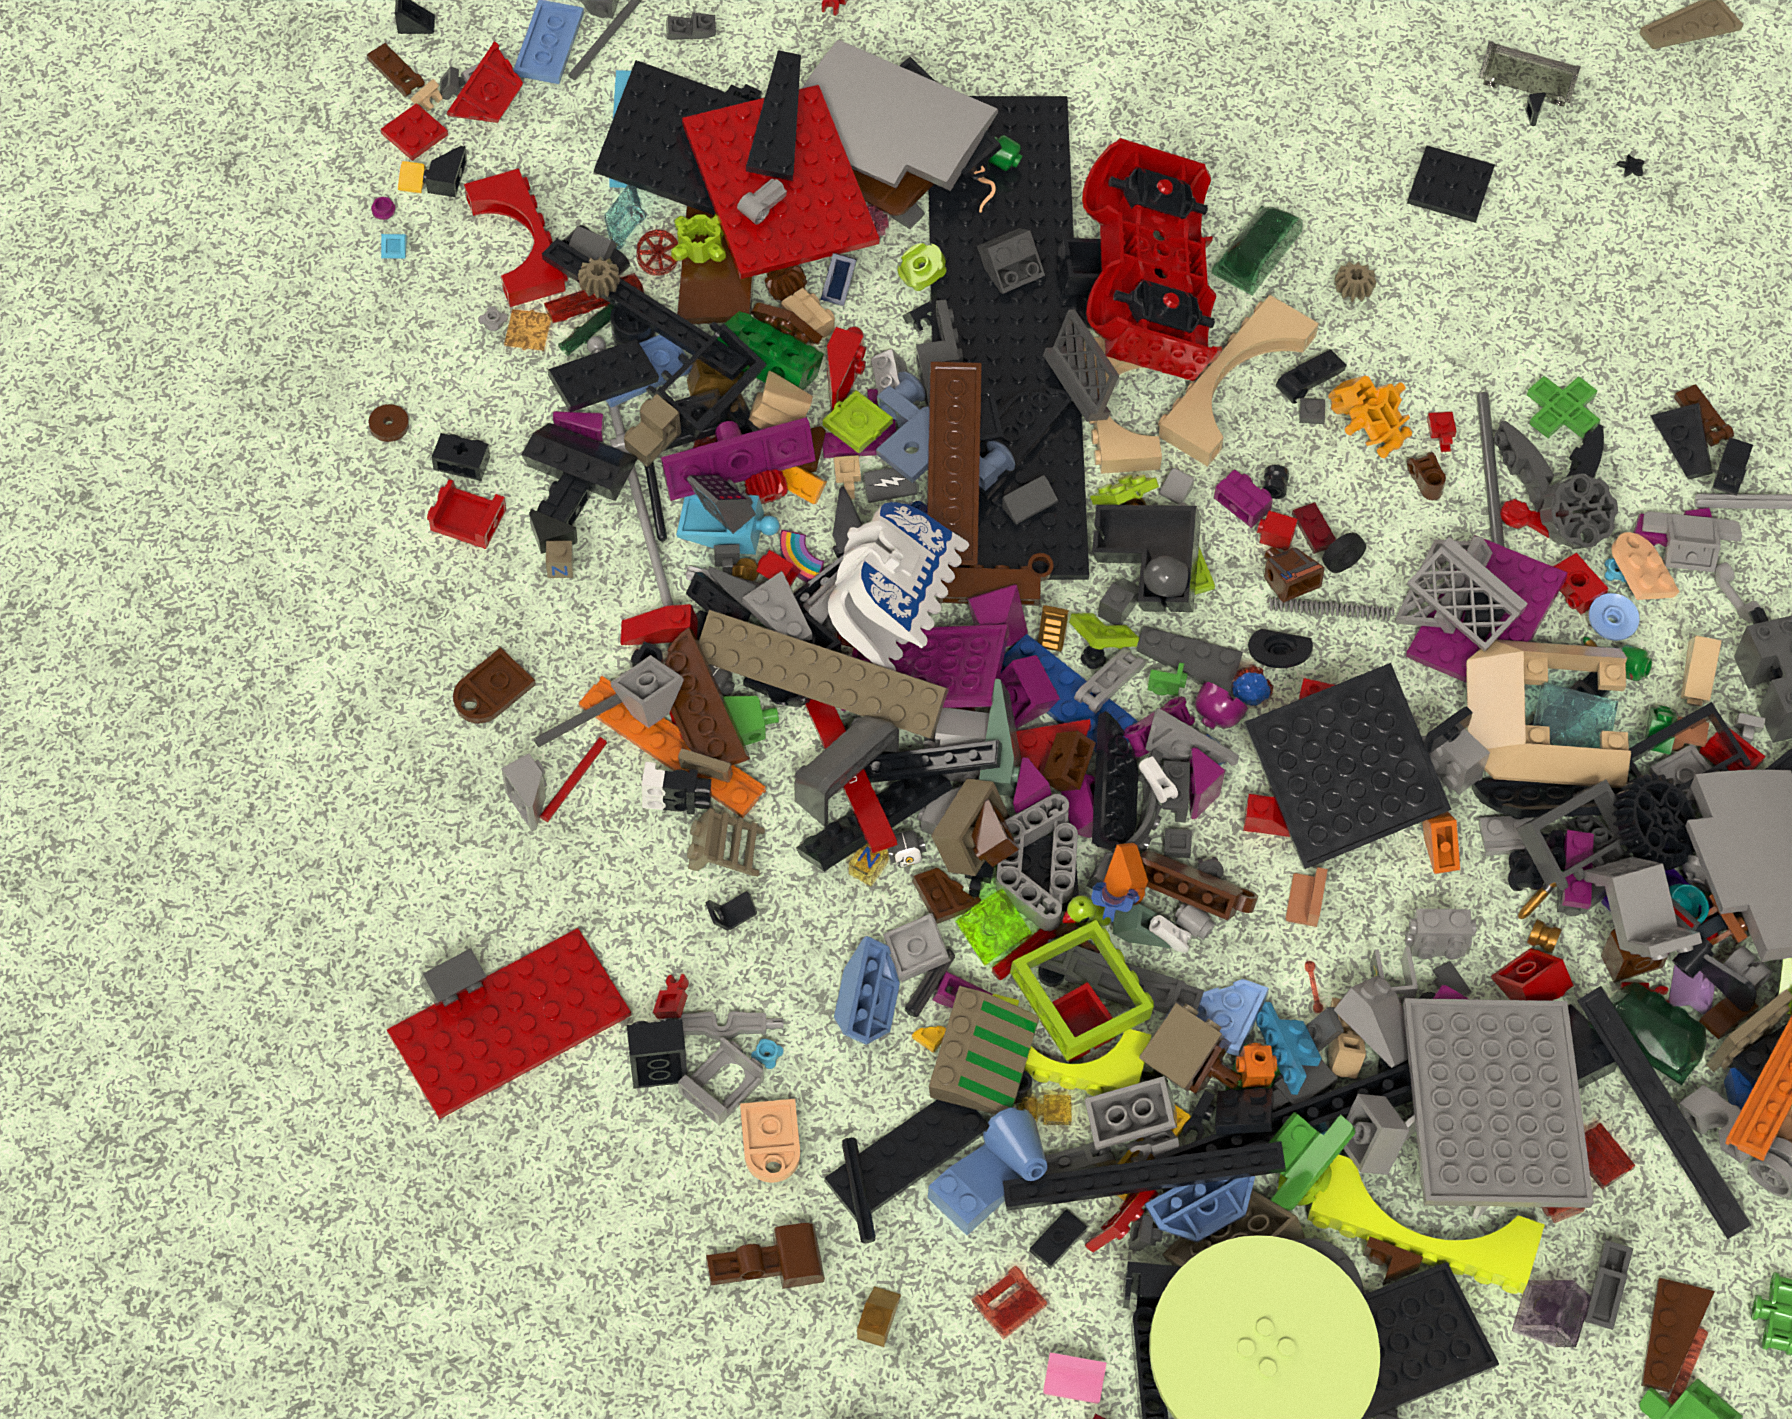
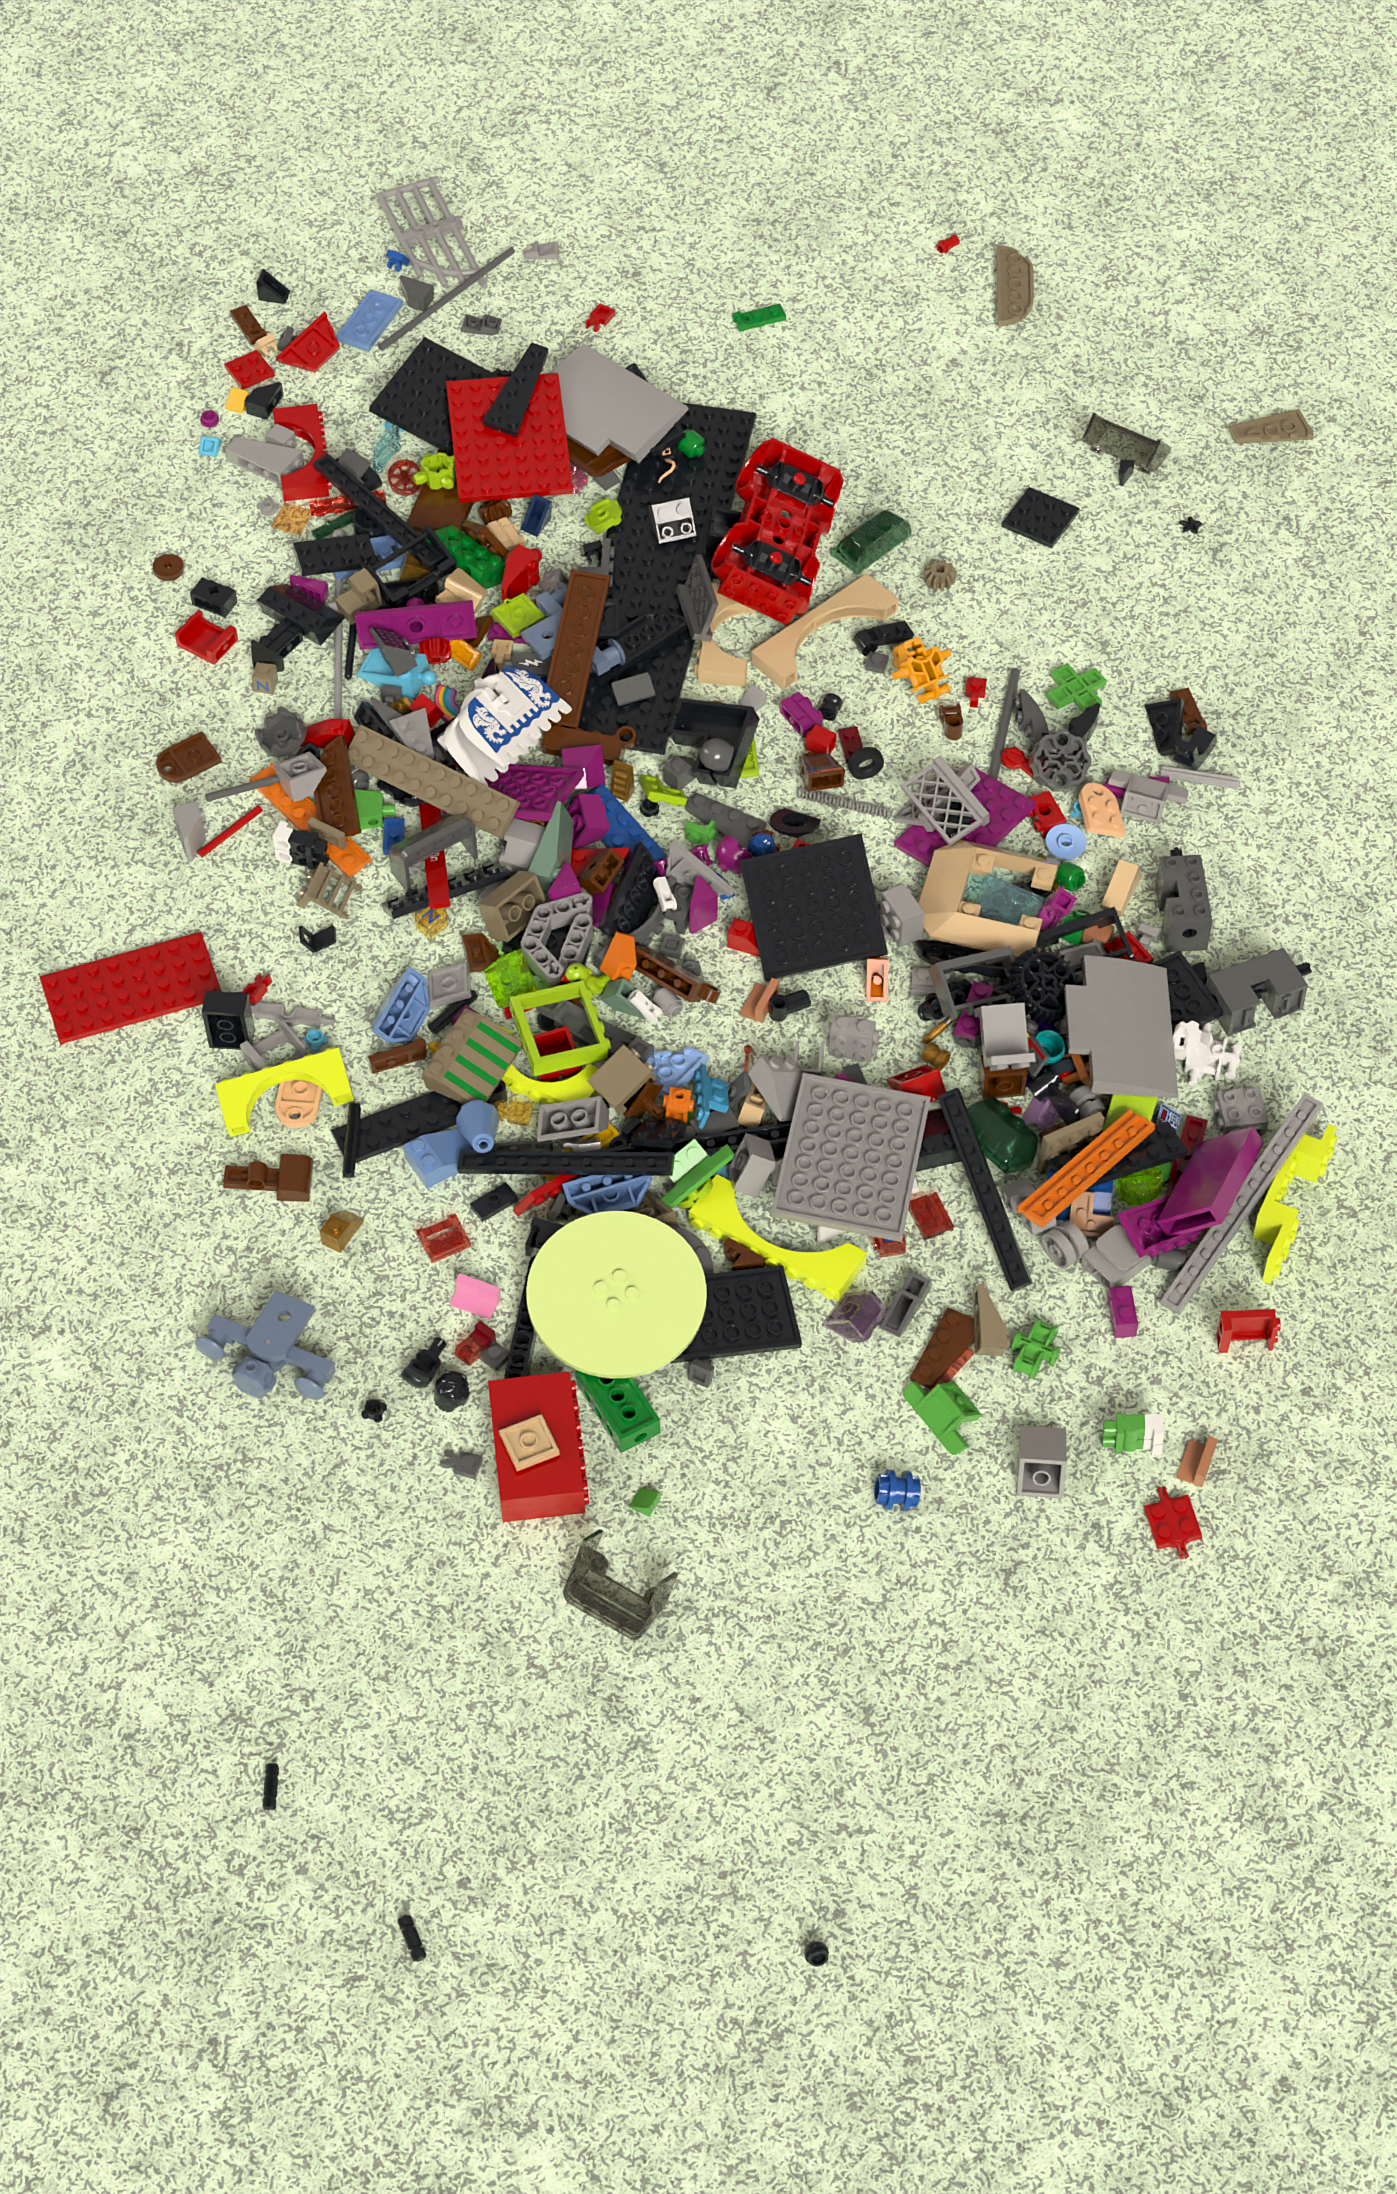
camera: 15 degrees right, 5 degrees down
dark grey slope [419,948,487,1007] -> none
dark tan gear [578,256,620,299] -> none
light grey piece [737,179,787,225] -> none
black tile [864,740,1002,783] -> none
dark grey head [888,830,927,868] -> none
reddish brown slope [971,799,1019,867] -> none
light grey plate [1074,647,1147,713] -> none
lime plate [1090,475,1159,505] -> none
blue piece [1091,882,1140,922] -> none
black plate [1424,706,1473,753] -> none
light grey bar [1715,562,1761,623] -> none
none -> neon yellow arch [215,1048,355,1137]
none -> light grey slope [225,437,304,486]
none -> dark grey plate [255,707,307,757]
none -> light grey brick [265,424,297,448]
none -> reddish brown plate [368,1038,427,1074]
none -> blue plate [383,818,405,855]
none -> black piece [769,989,811,1022]
none -> dark tan slope [973,1284,1010,1356]
none -> magenta slope [1036,887,1077,932]

